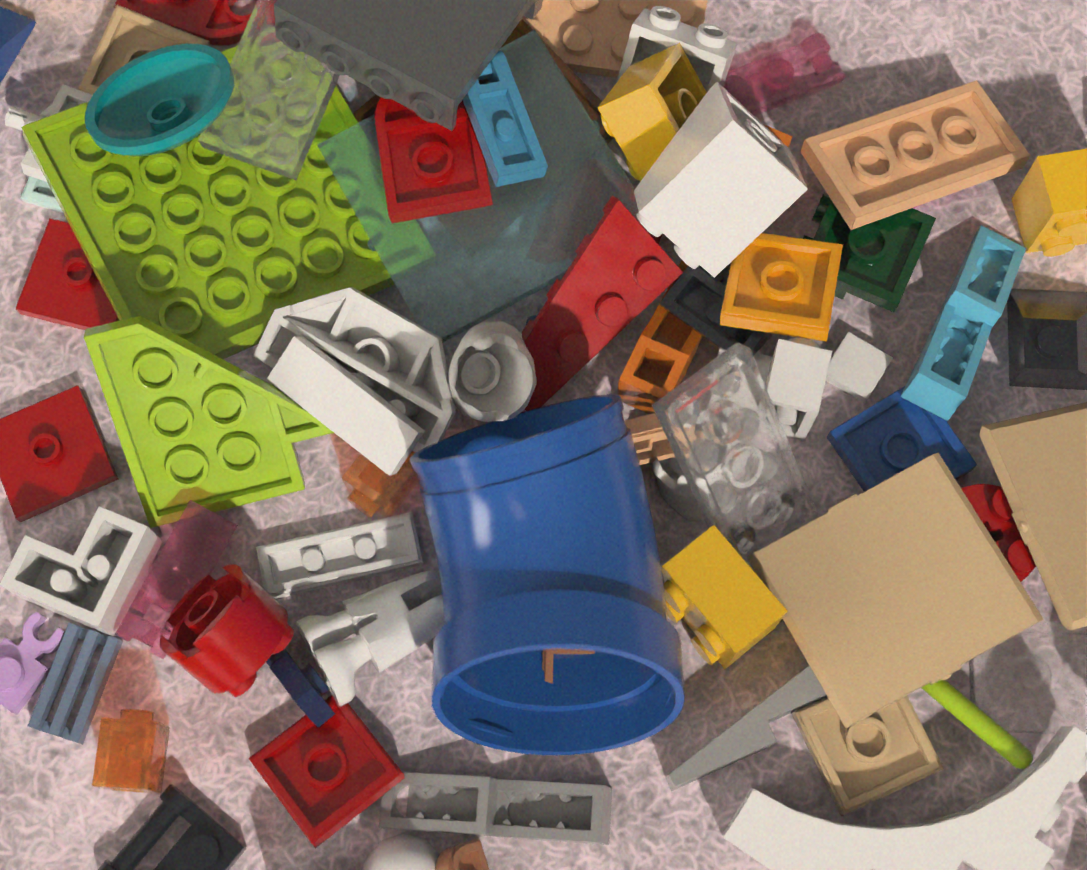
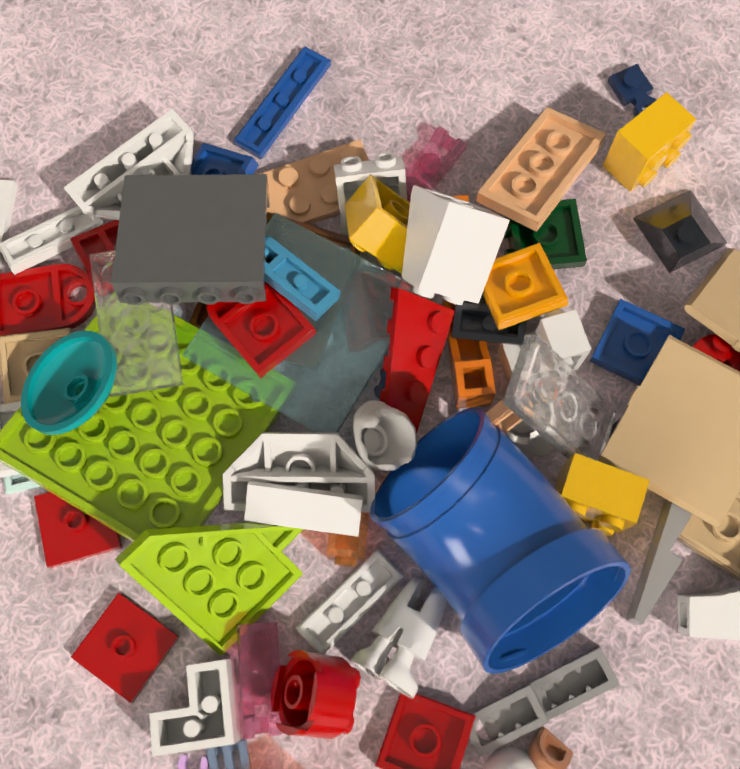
camera: 30 degrees left, 0 degrees up
dark blue plate [266,649,335,727] -> none
white tile [826,331,893,404] -> none
medium azure slope [901,225,1026,421] -> none

